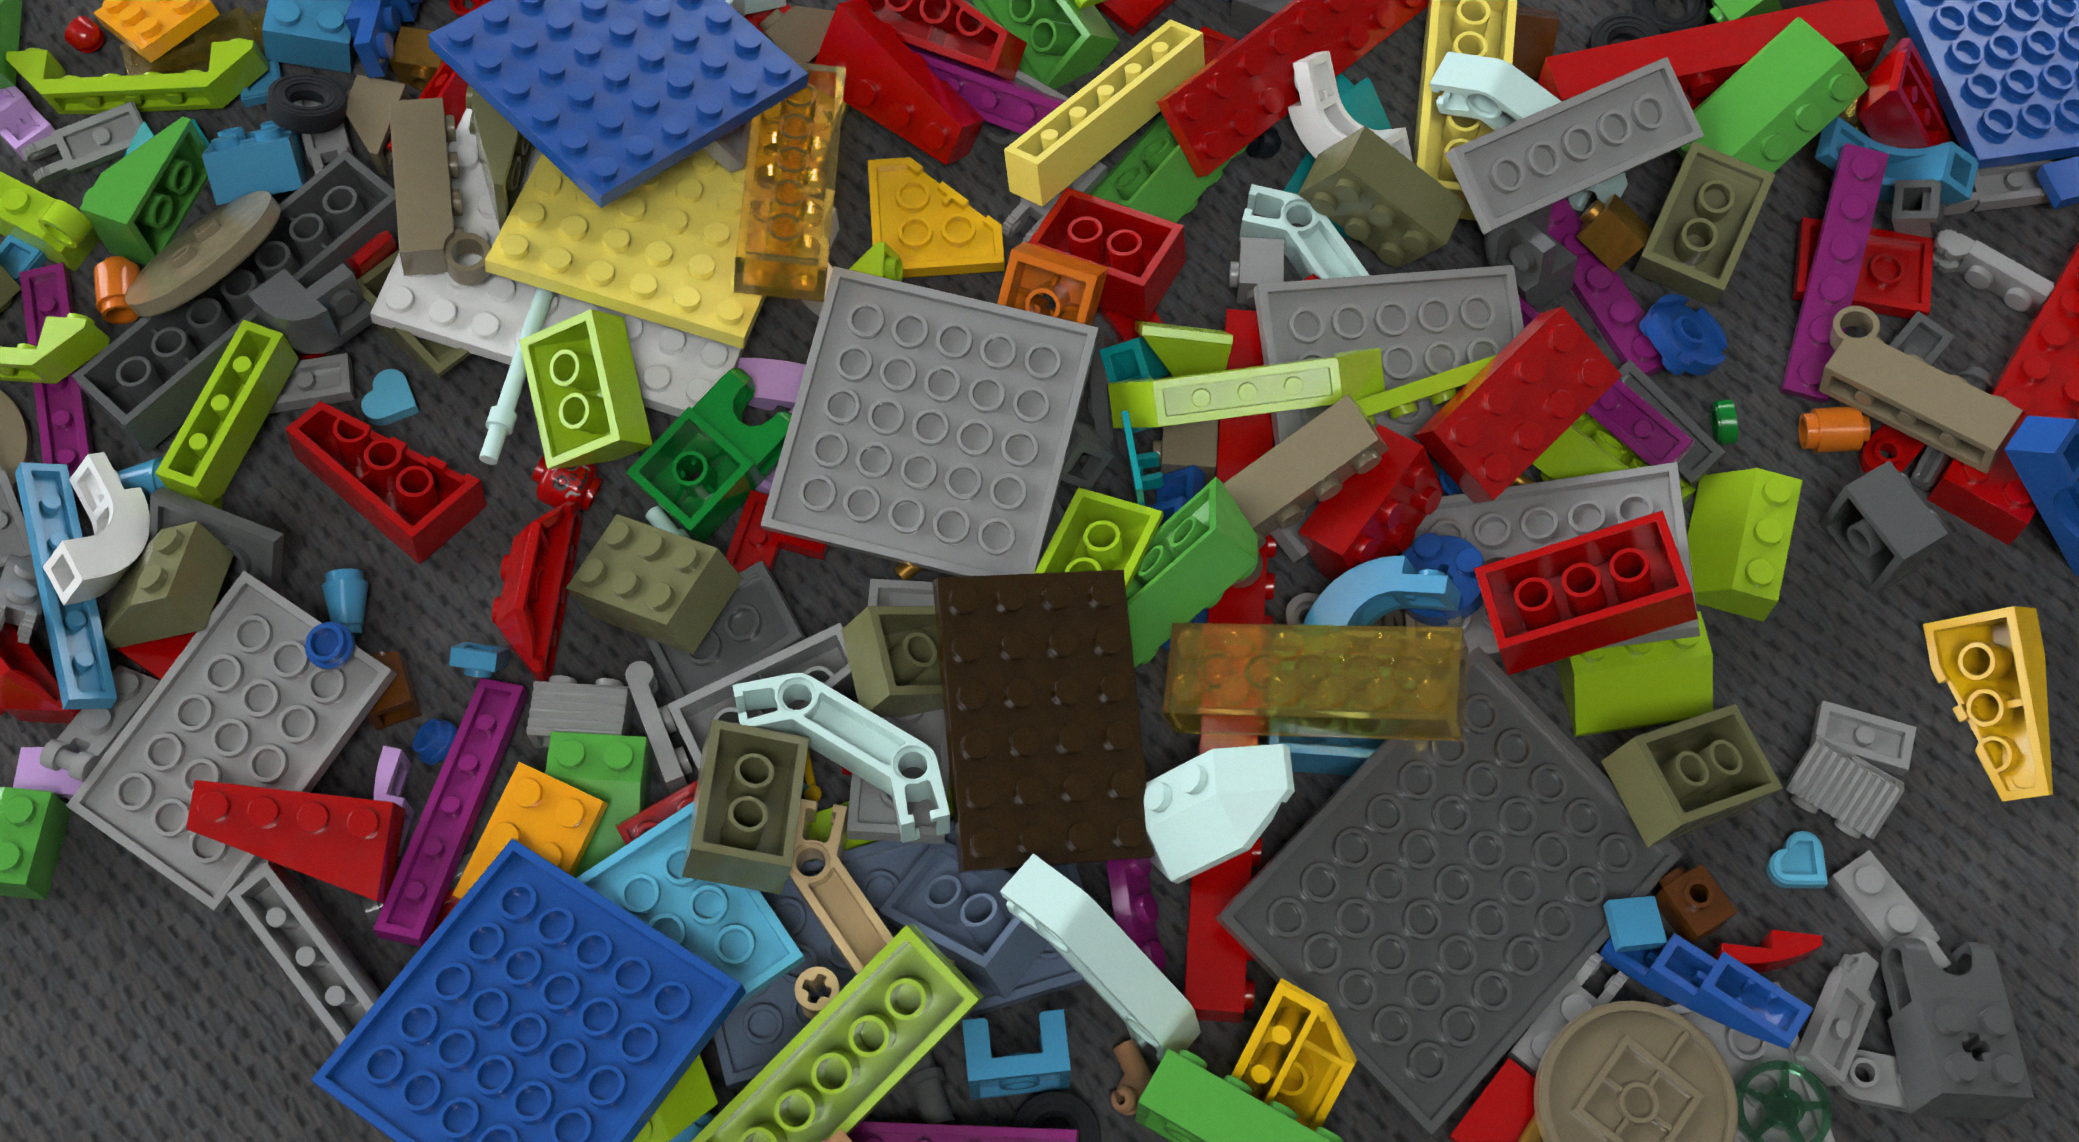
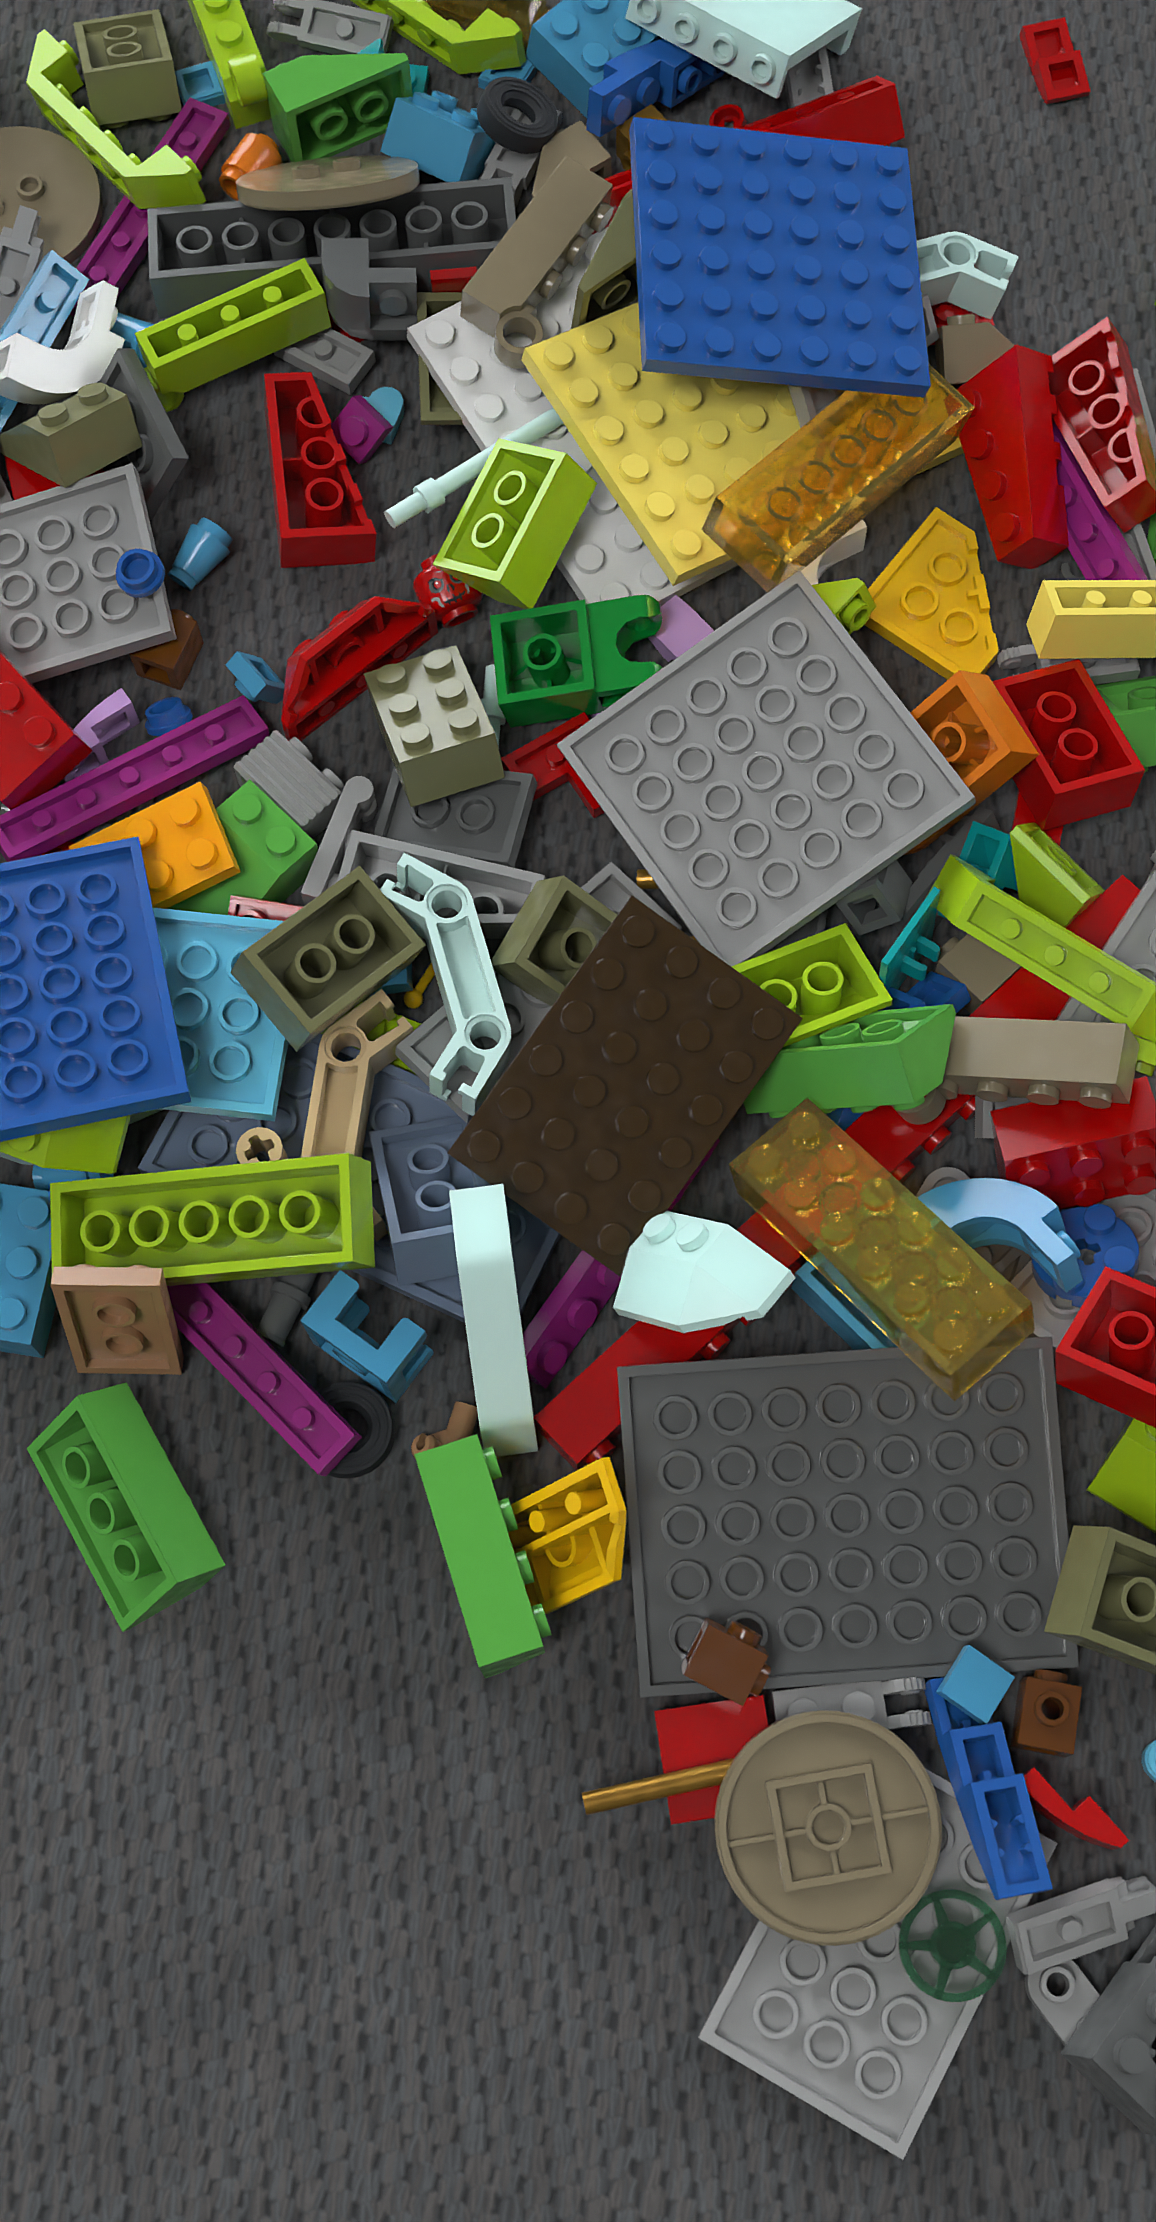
camera: 45 degrees right, 5 degrees up
none -> magenta plate [331,395,393,464]
none -> reddish brown brick [681,1617,771,1706]

